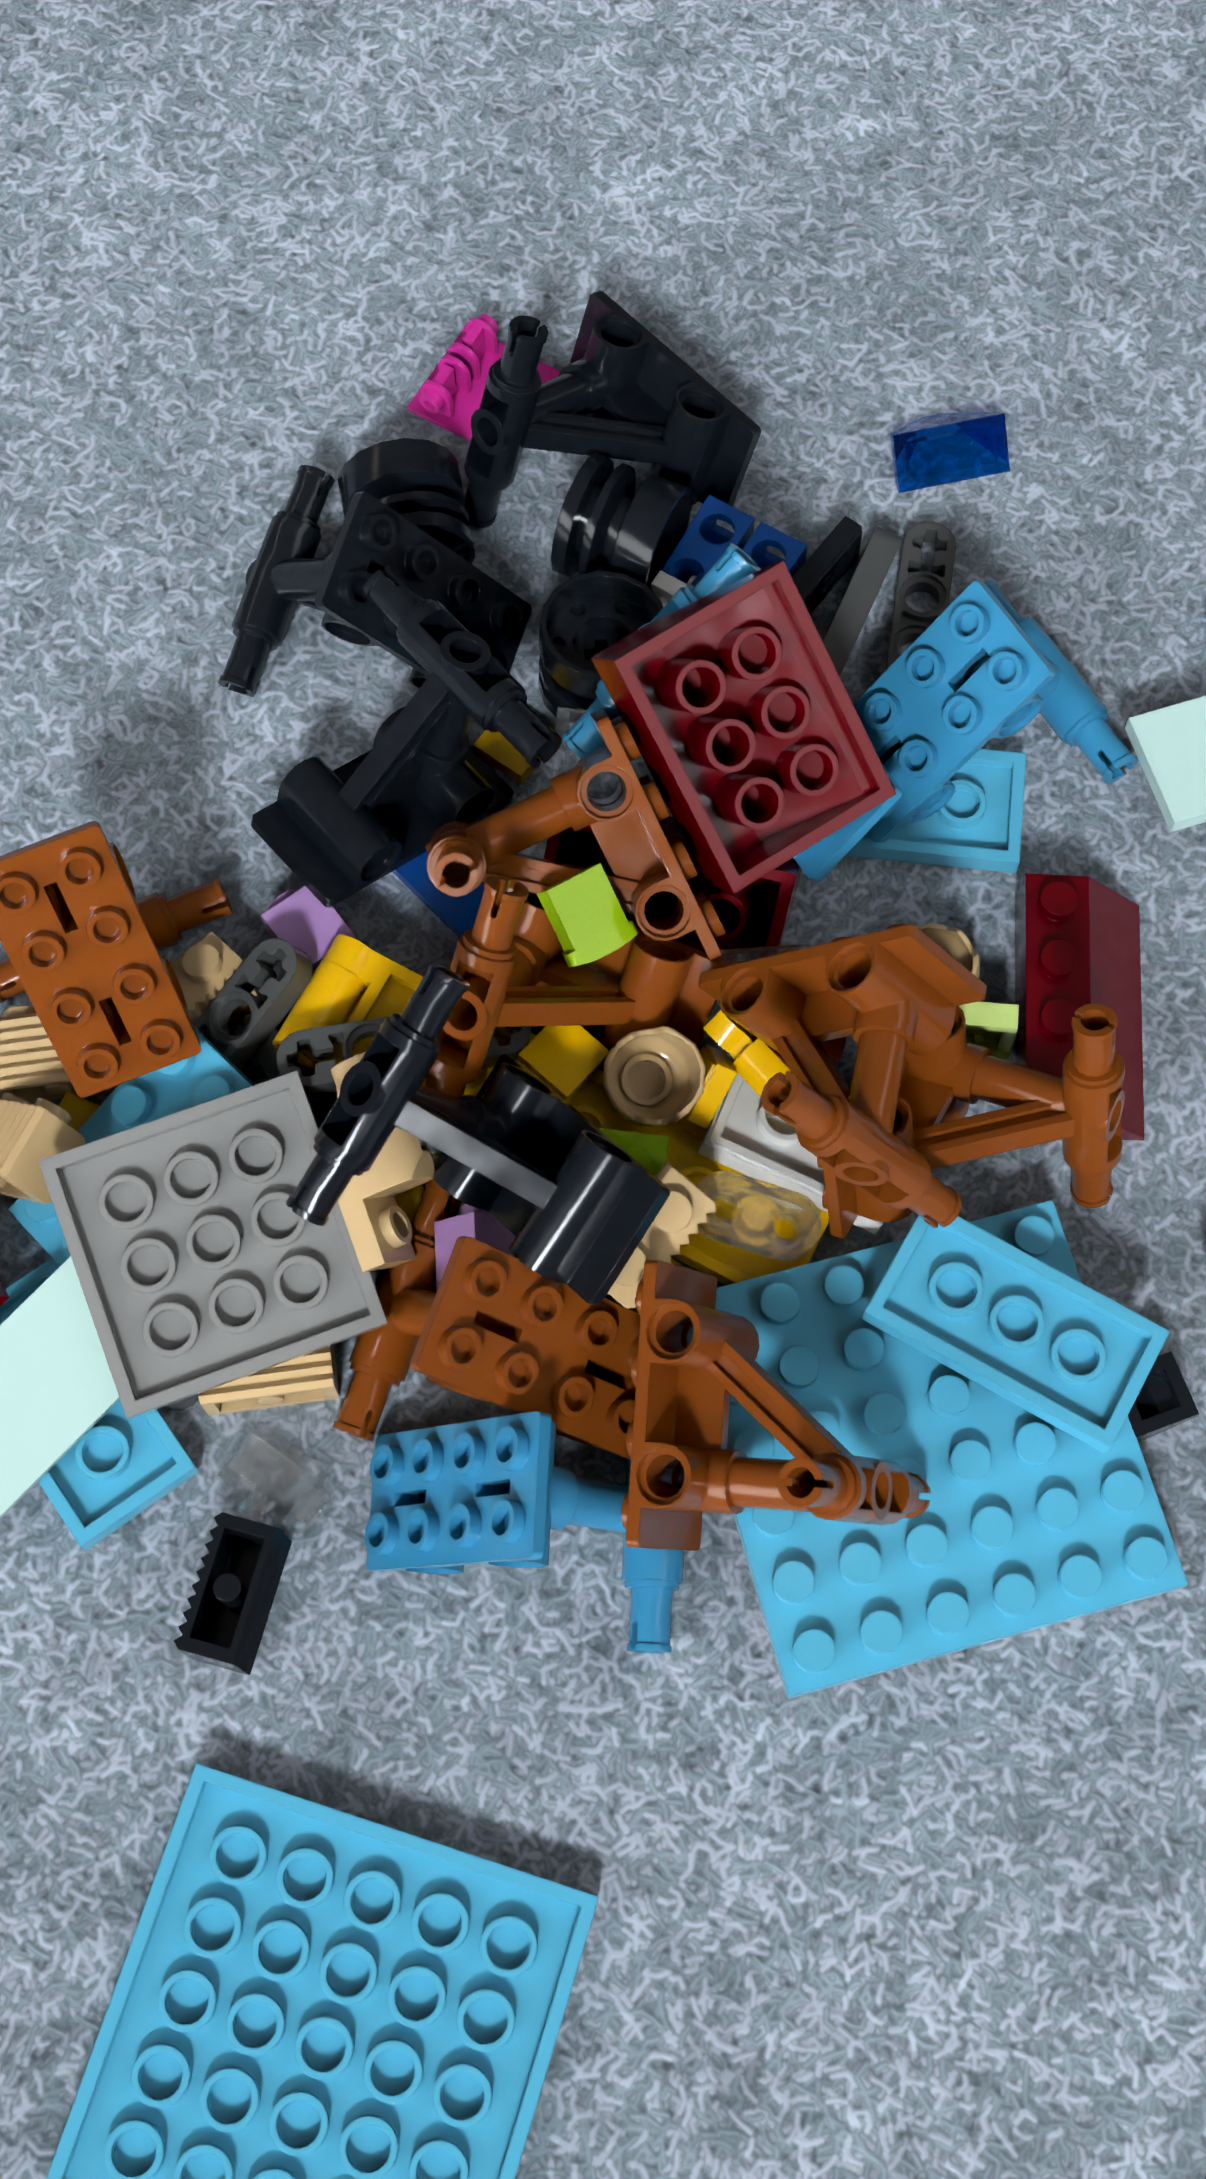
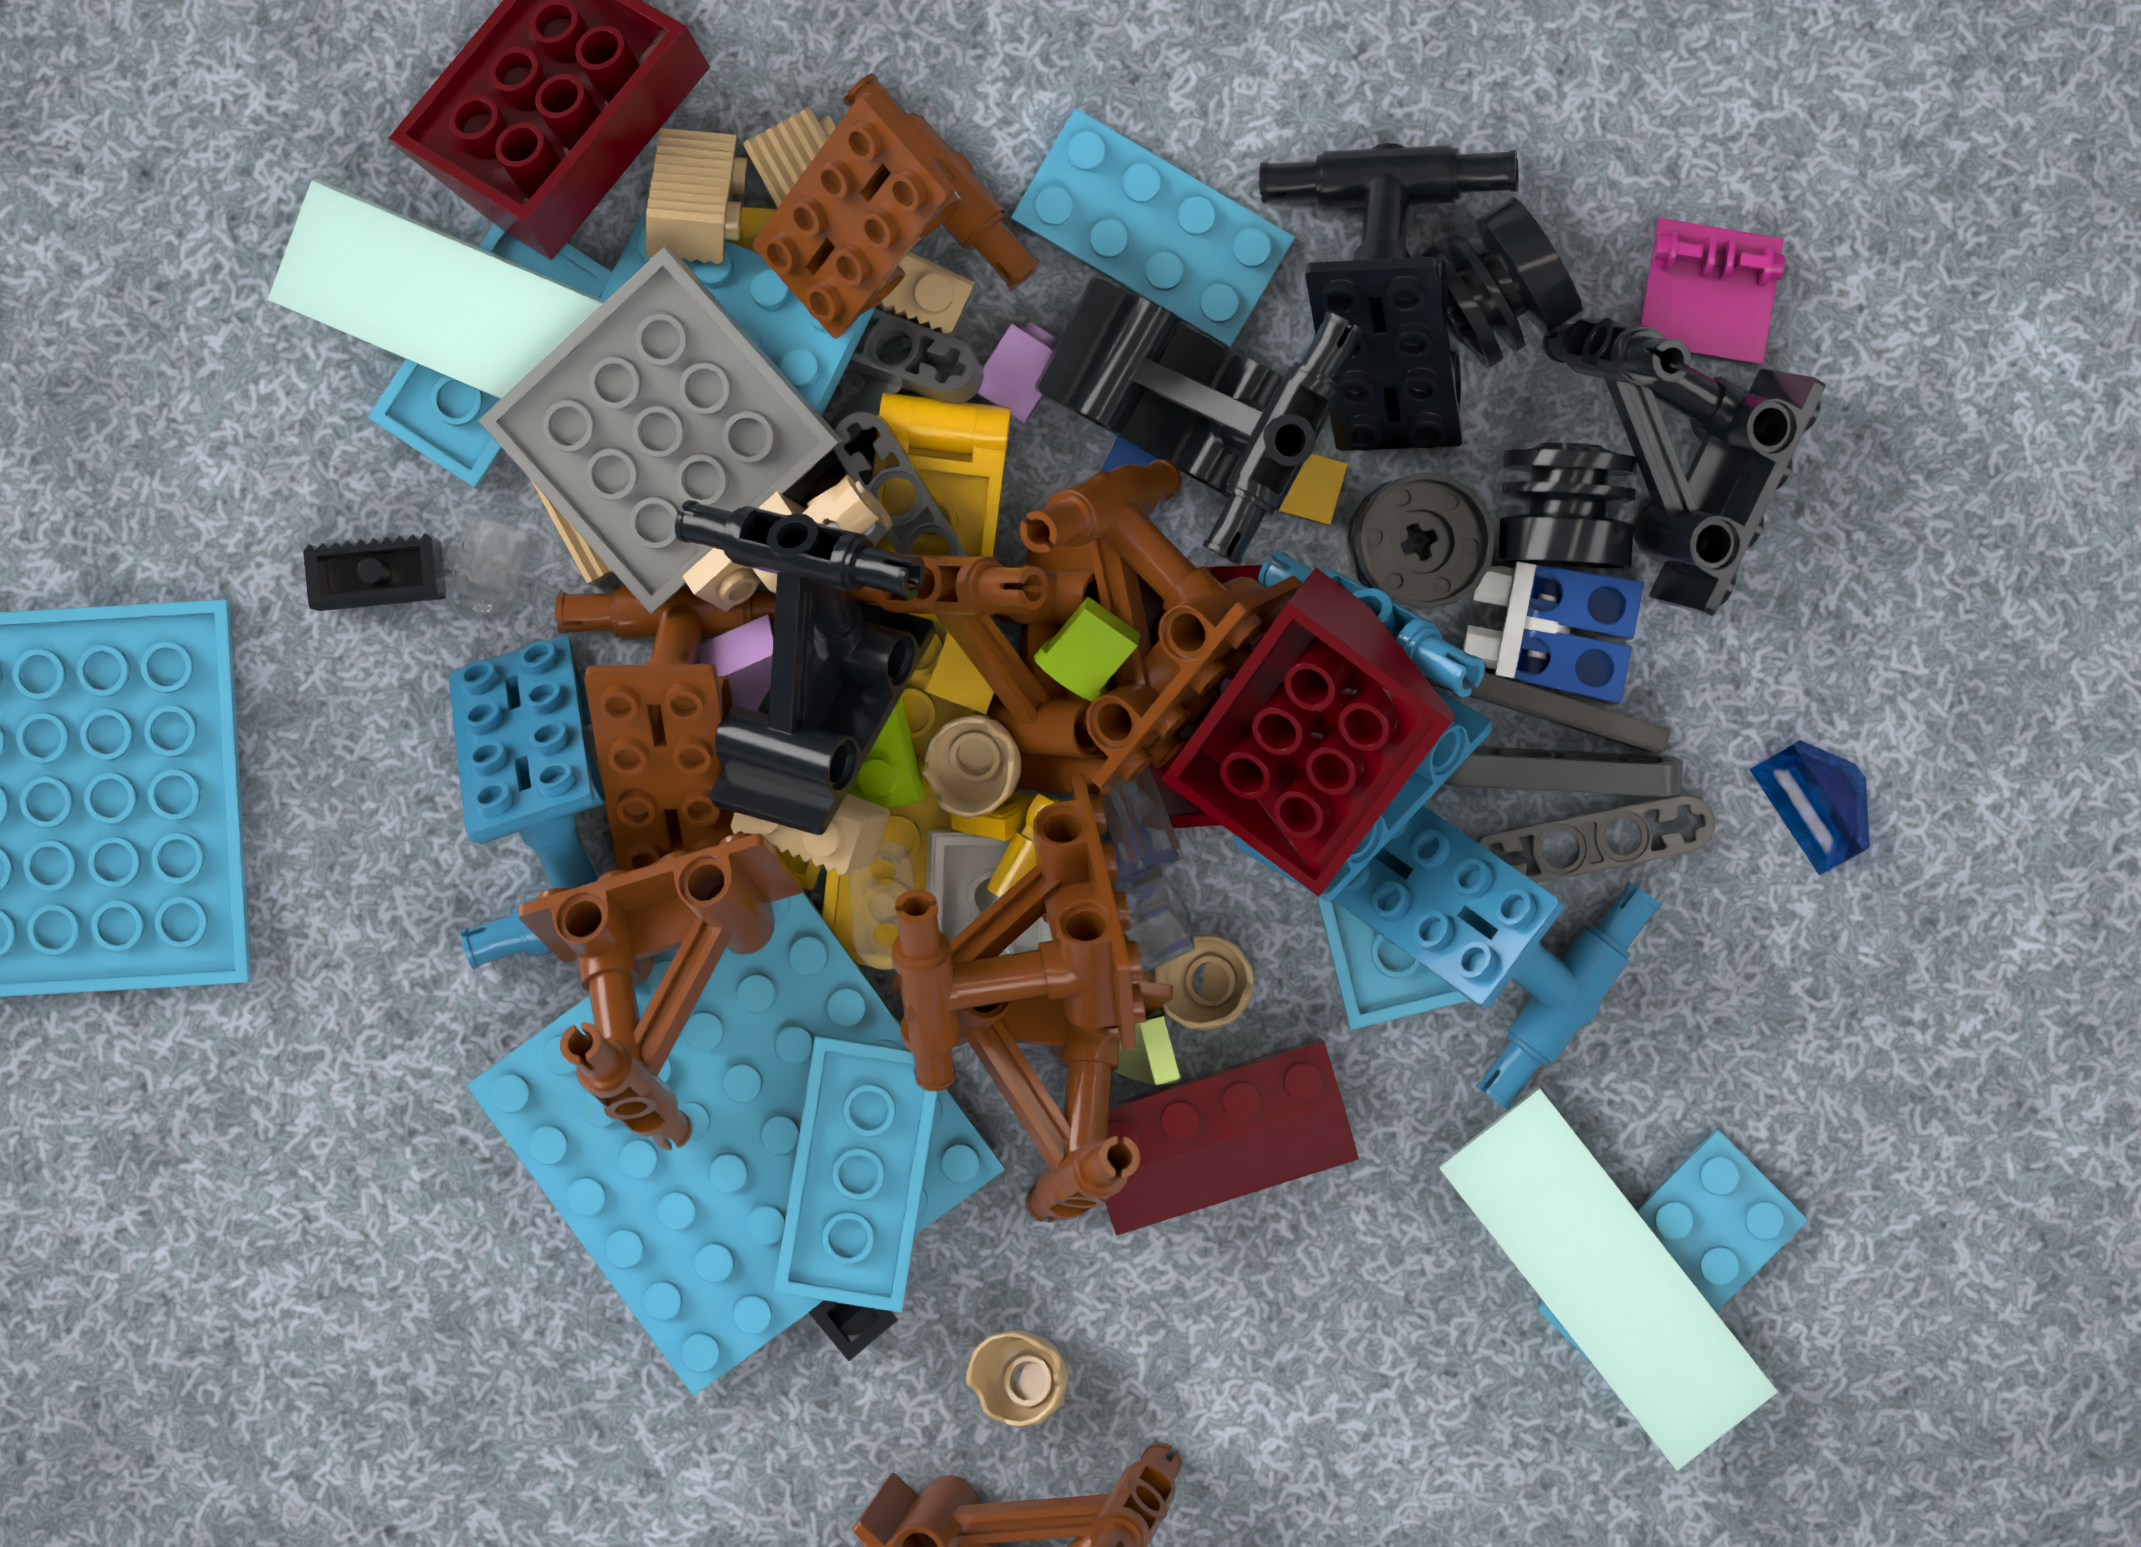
camera: 70 degrees right, 20 degrees up
none -> medium azure plate [1010,108,1295,348]

